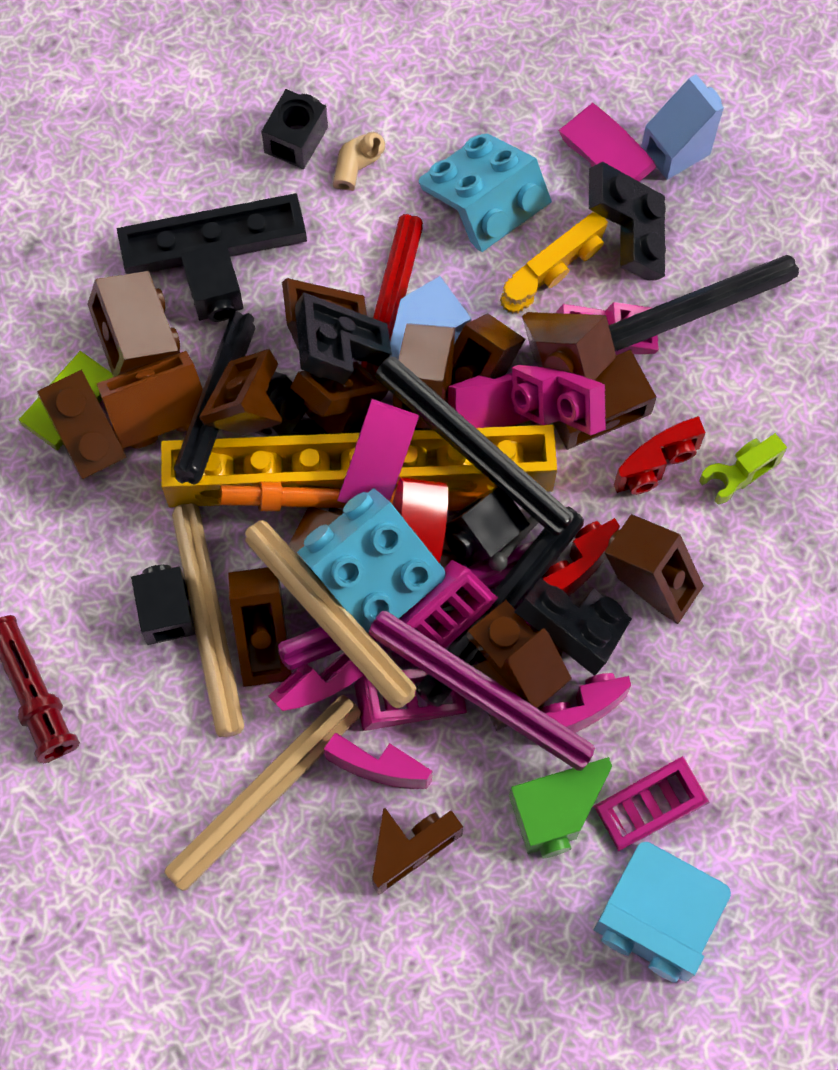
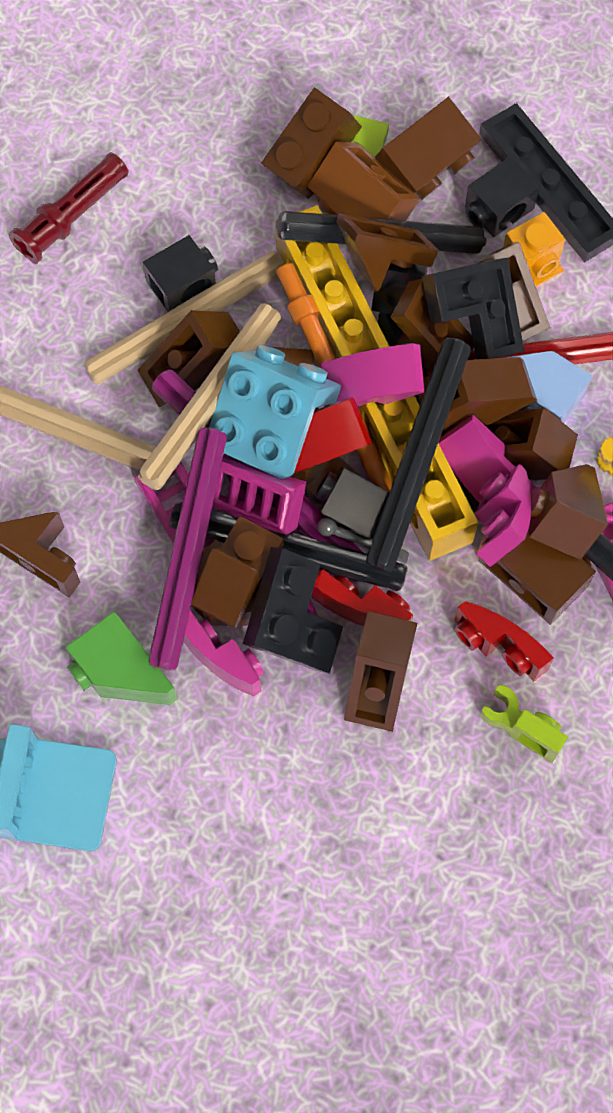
camera: 70 degrees right, 0 degrees up
dark pink slope [268,652,364,711] -> none
dark pink slope [324,732,433,789] -> none
dark pink slope [594,756,710,851] -> none
none -> light orange brick [503,212,565,287]

